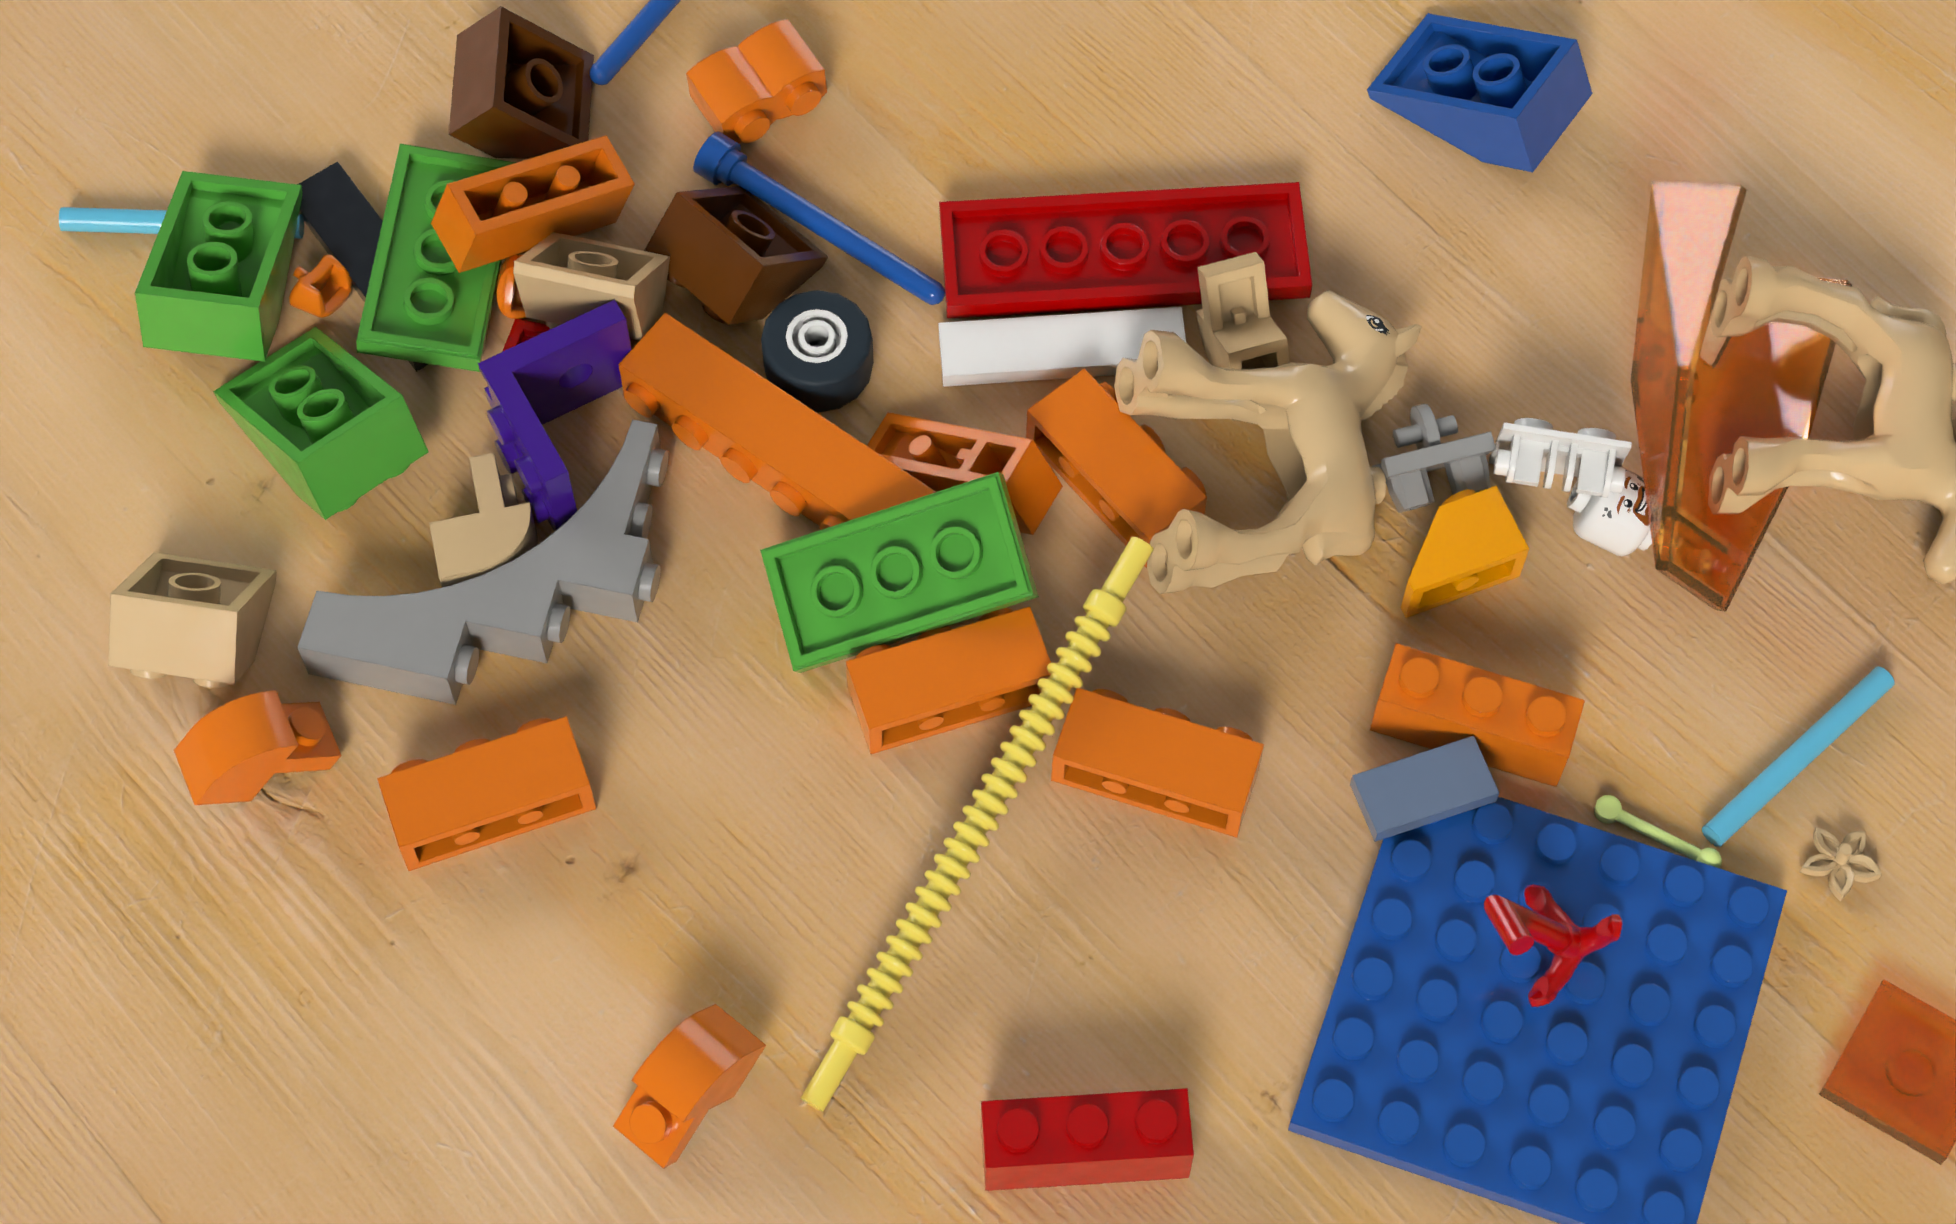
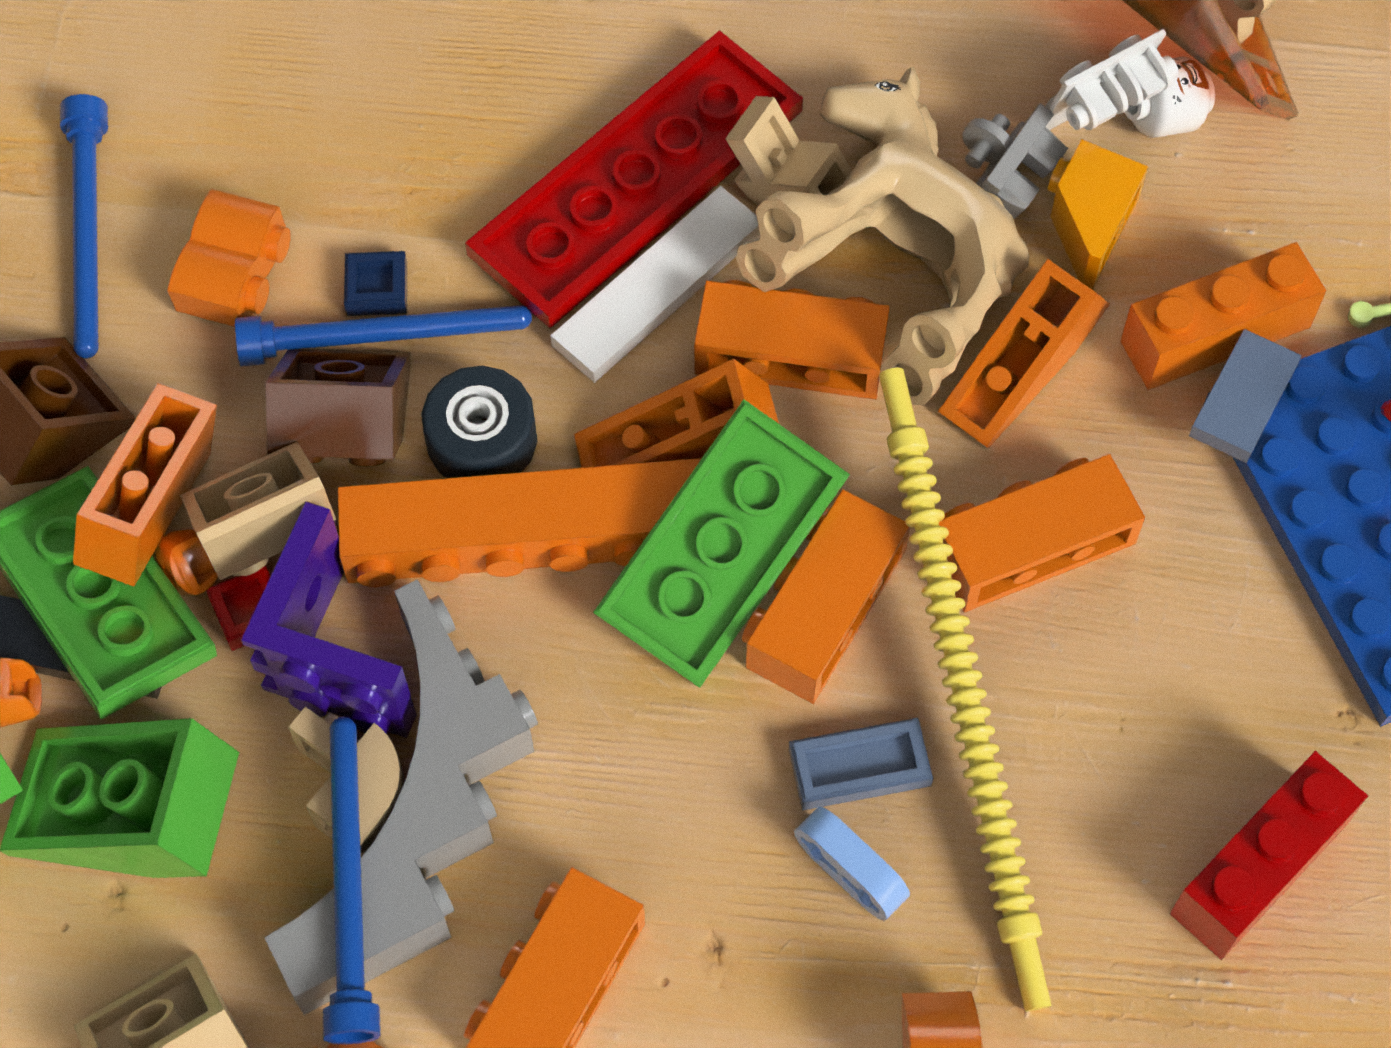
camera: 40 degrees left, 0 degrees up
none -> blue piece [323,717,381,1044]
none -> dark blue tile [344,251,408,316]
none -> sand blue tile [789,718,933,811]
none -> light blue beam [794,806,910,921]
none -> orange slope [938,259,1110,448]

